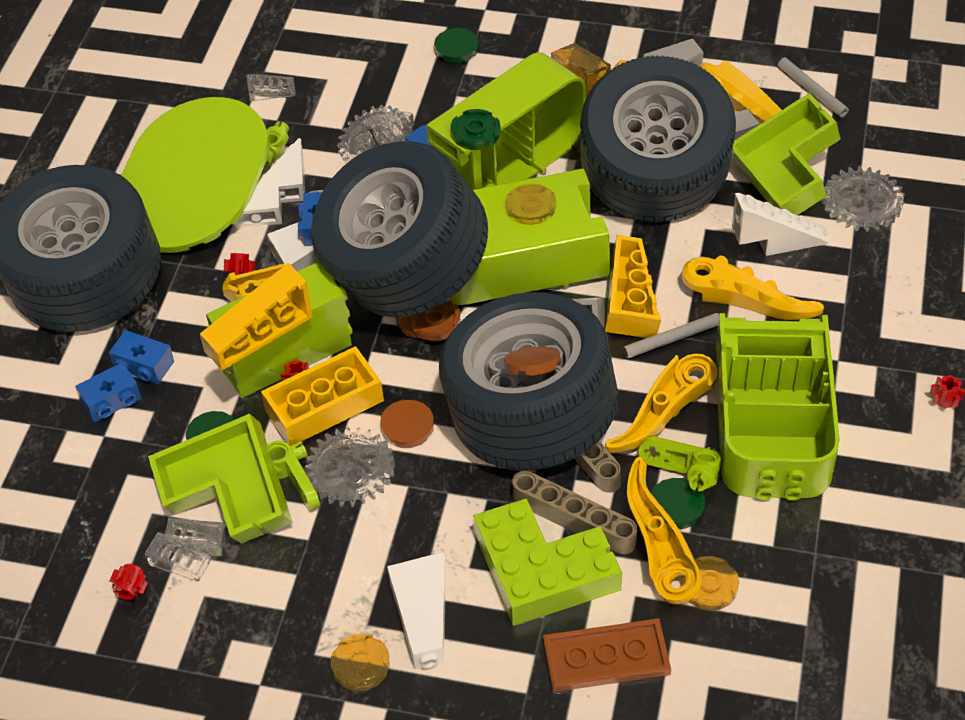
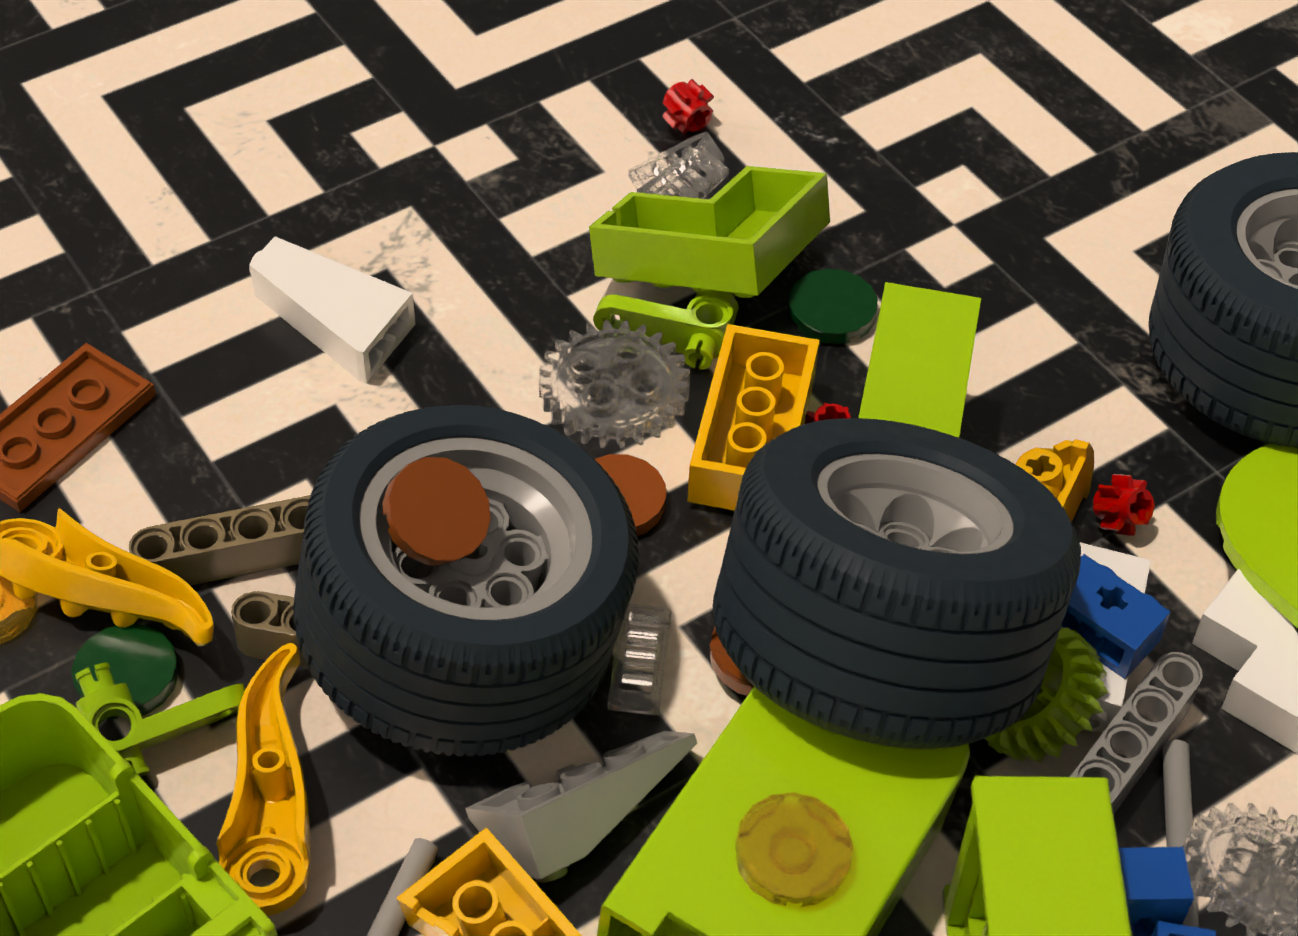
camera: 130 degrees right, 0 degrees up
blue brick [75,362,141,423] -> none
blue brick [109,330,174,384] -> none
yellow wedge [200,263,313,371] -> none
clear yellow tile [331,634,390,691] -> none
dark green tile [450,109,501,150] -> none
lime piece [473,498,622,626] -> none

